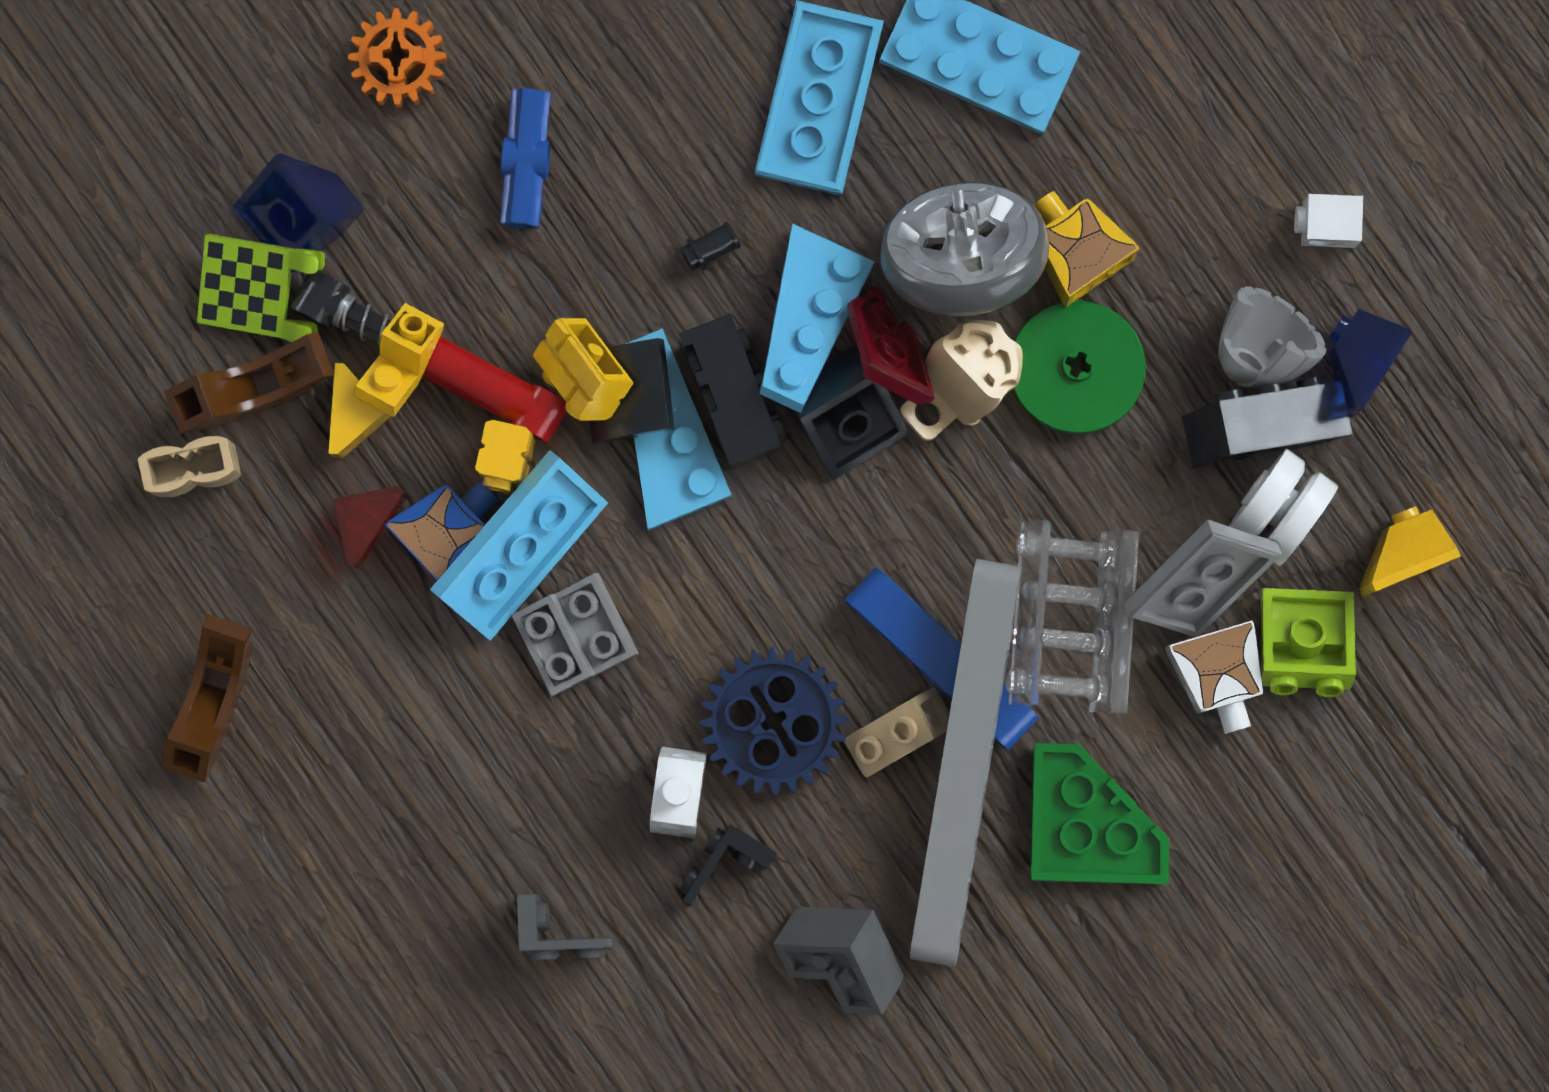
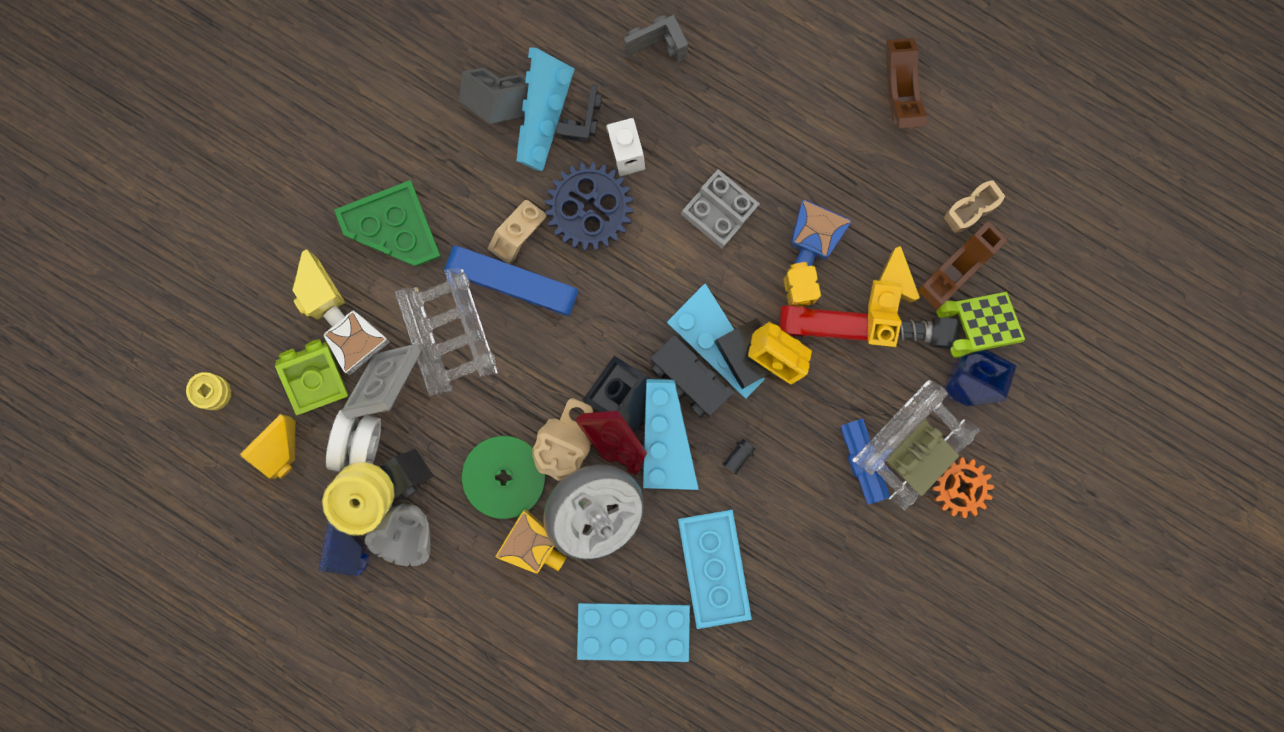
camera: 160 degrees right, 0 degrees up
clear red slope [334,486,408,570] -> none
medium azure plate [430,450,608,641] -> none
light grey beam [910,559,1022,967] -> none
white brick [1294,194,1363,248] -> none
none -> light yellow wheel [186,372,231,410]
none -> light yellow slope [293,249,345,320]
none -> light yellow wheel [323,462,394,535]
none -> medium azure wing [516,48,575,171]
none -> clear fence [852,380,980,510]
none -> olive hinge [886,419,959,497]

